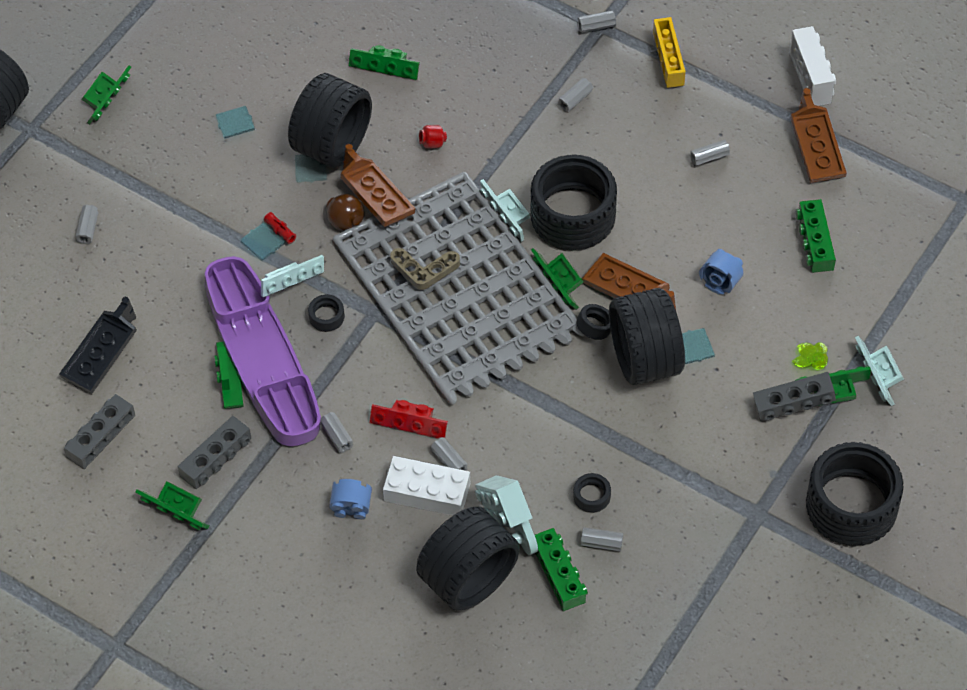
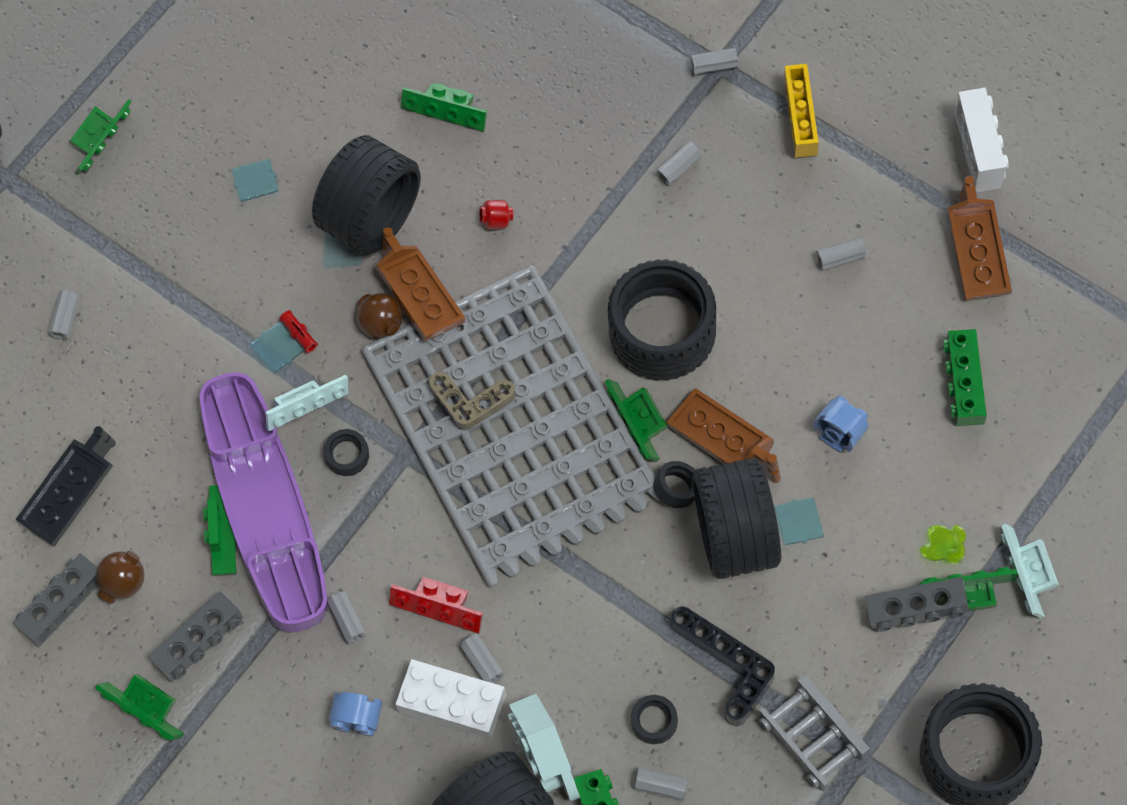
camera: 10 degrees right, 10 degrees up
light aqua bracket [480,179,530,242] -> none
none -> reddish brown brick [96,551,145,603]
none -> black beam [671,606,775,726]
none -> light grey fence [759,674,870,792]

